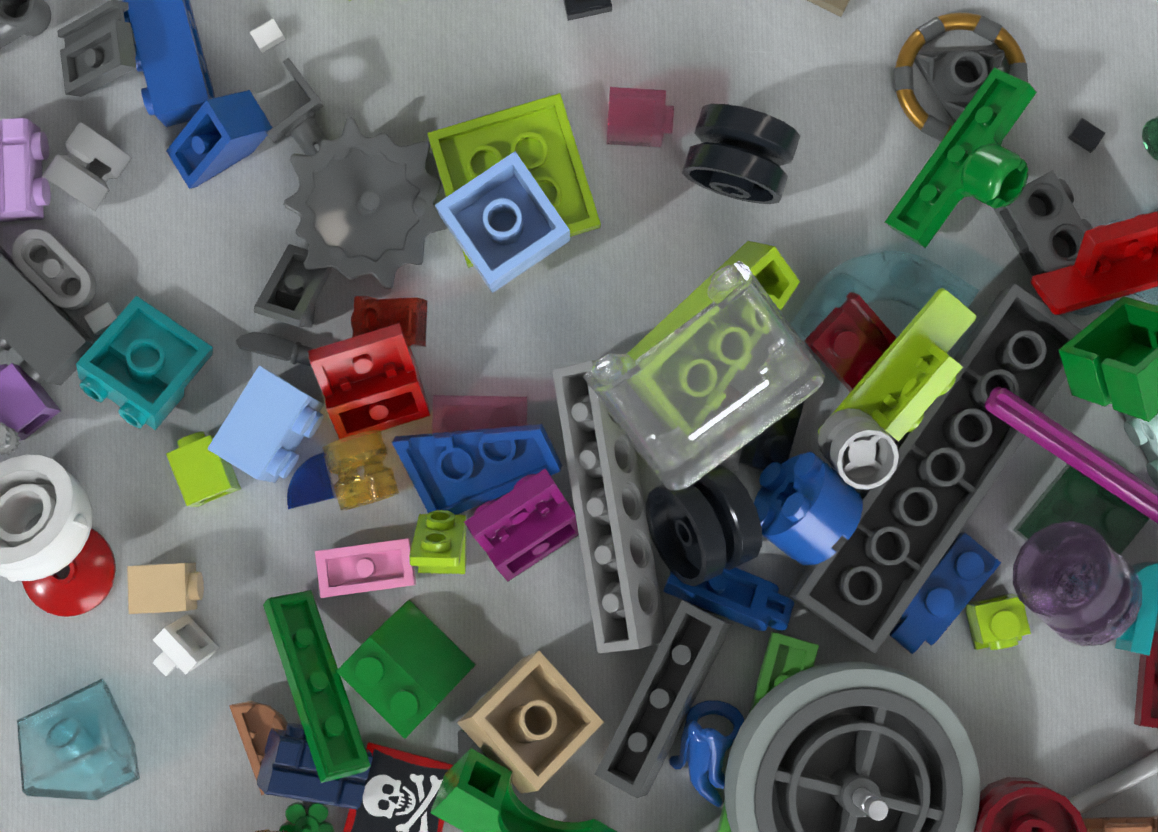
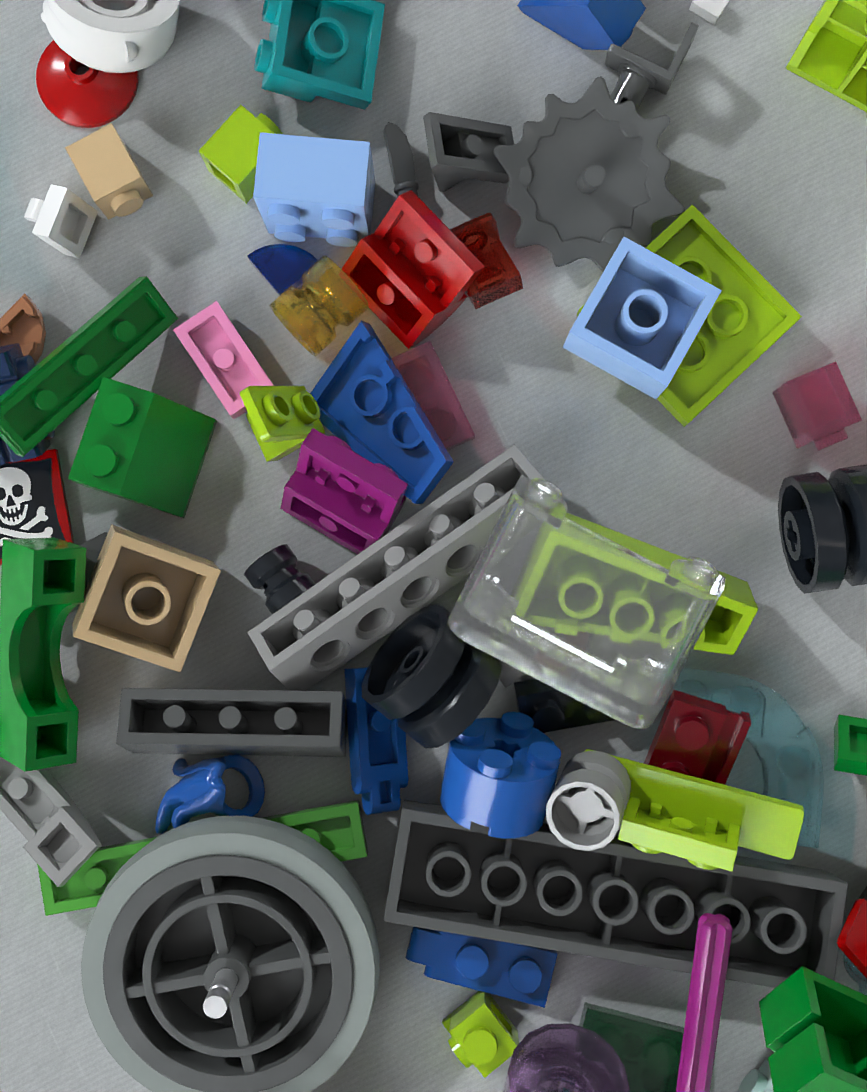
camera: 65 degrees right, 0 degrees up
none -> black wheel [244,544,315,614]

